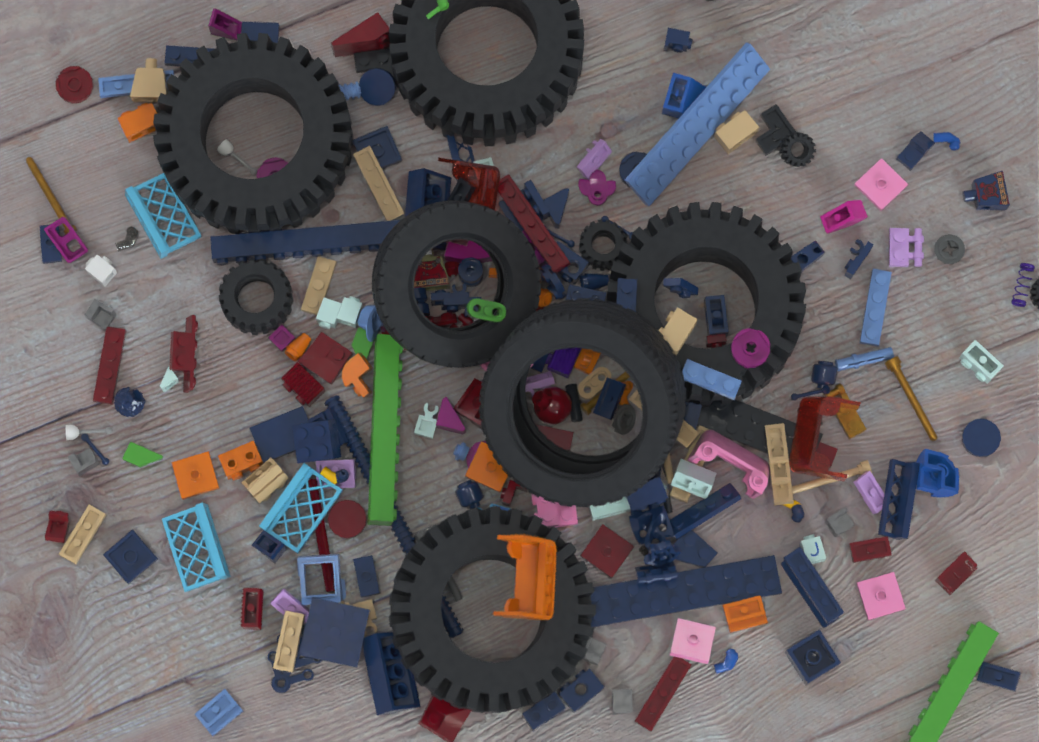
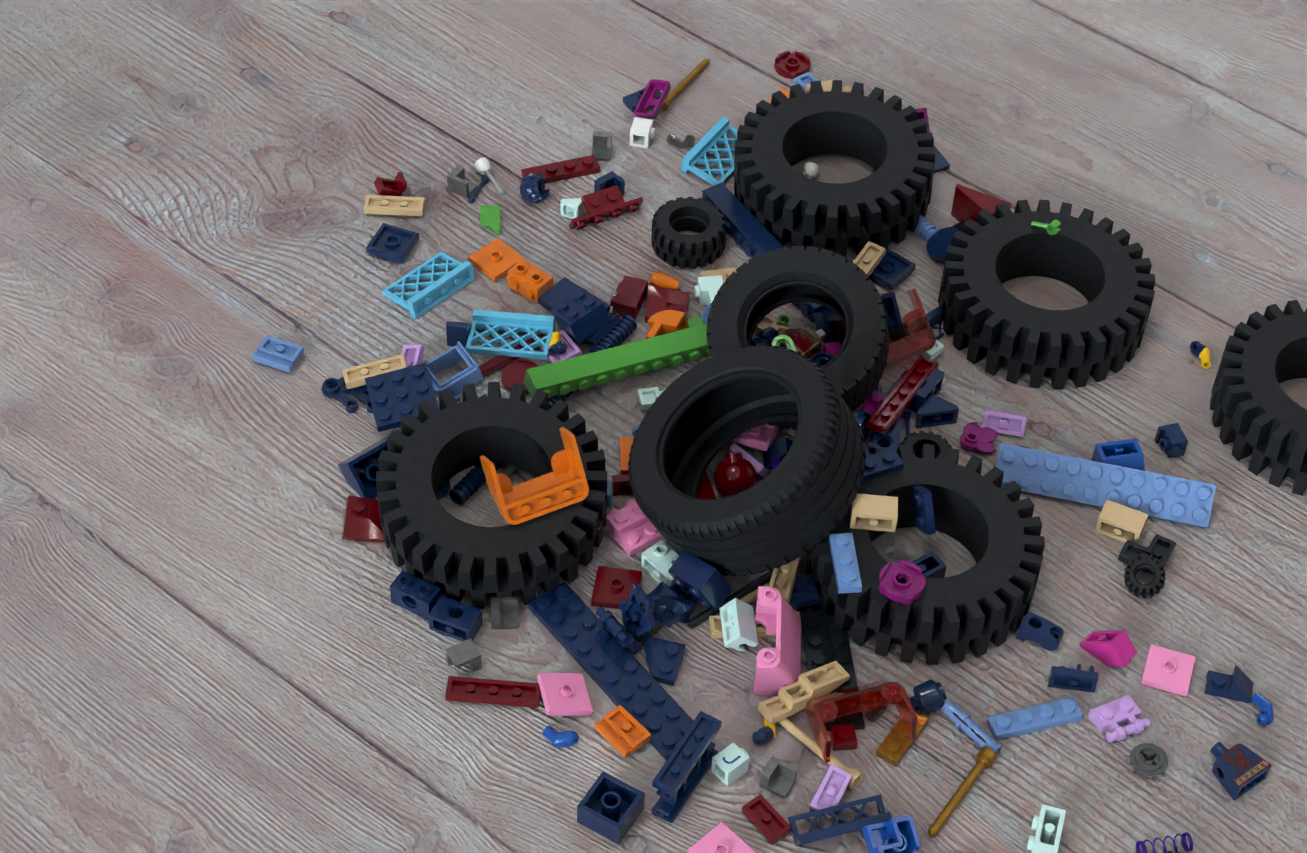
camera: 60 degrees right, 30 degrees down
dark red brick [240,588,264,630] -> none
tan brick [241,458,289,504] -> none
magenta plate [268,325,295,352] -> none
dark blue head [455,479,484,509] -> none
dark blue plate [670,483,741,539] -> none
none -> dark blue bracket [594,171,625,195]

